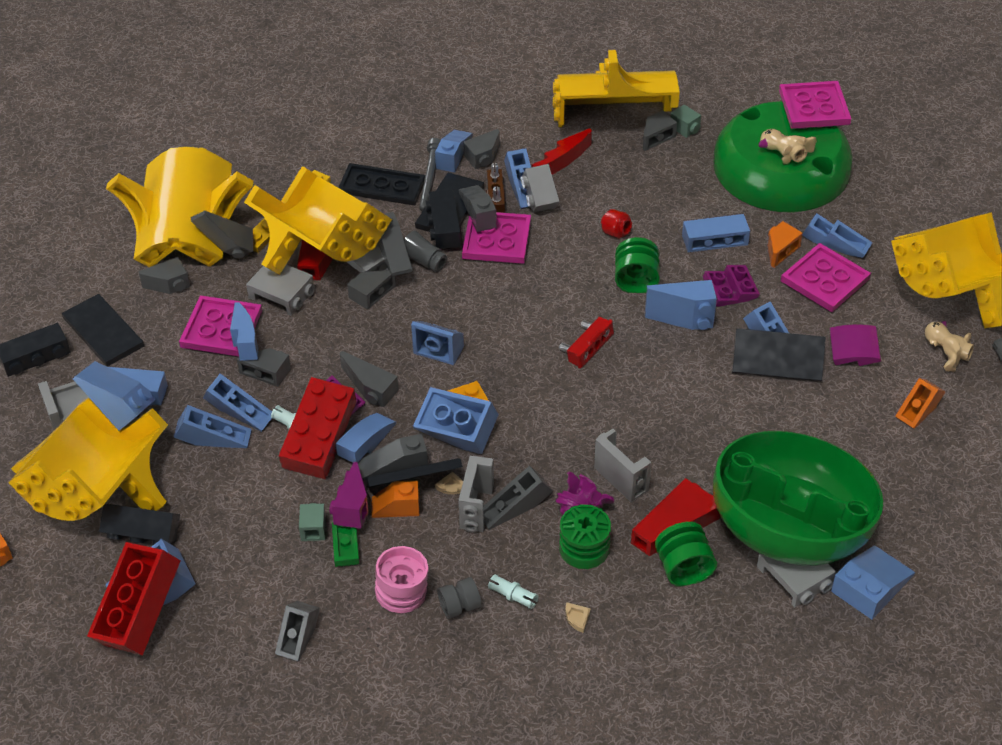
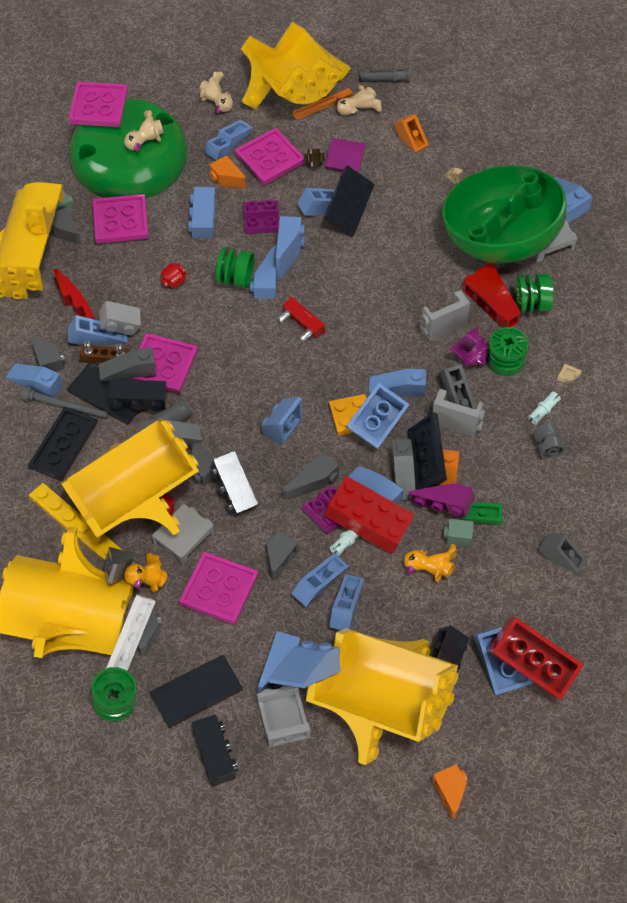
camera: 80 degrees left, 10 degrees up
medium blue slope [230,302,258,361] -> none
bright pink wheel [375,546,428,613] -> none
none -> green wheel [92,667,136,722]
none -> dark pink plate [93,194,149,244]
none -> white plate [107,595,156,670]
none -> light orange animal [124,553,167,593]
none -> tan animal [199,72,233,114]
none -> brick [210,451,258,516]
none -> medium blue slope [250,246,277,299]
none -> orange axle [293,88,353,120]
none -> dark brown gear [303,148,325,167]
none -> medium blue slope [369,369,426,397]
none -> light orange animal [404,544,457,583]
none -> tan tile [445,168,463,184]

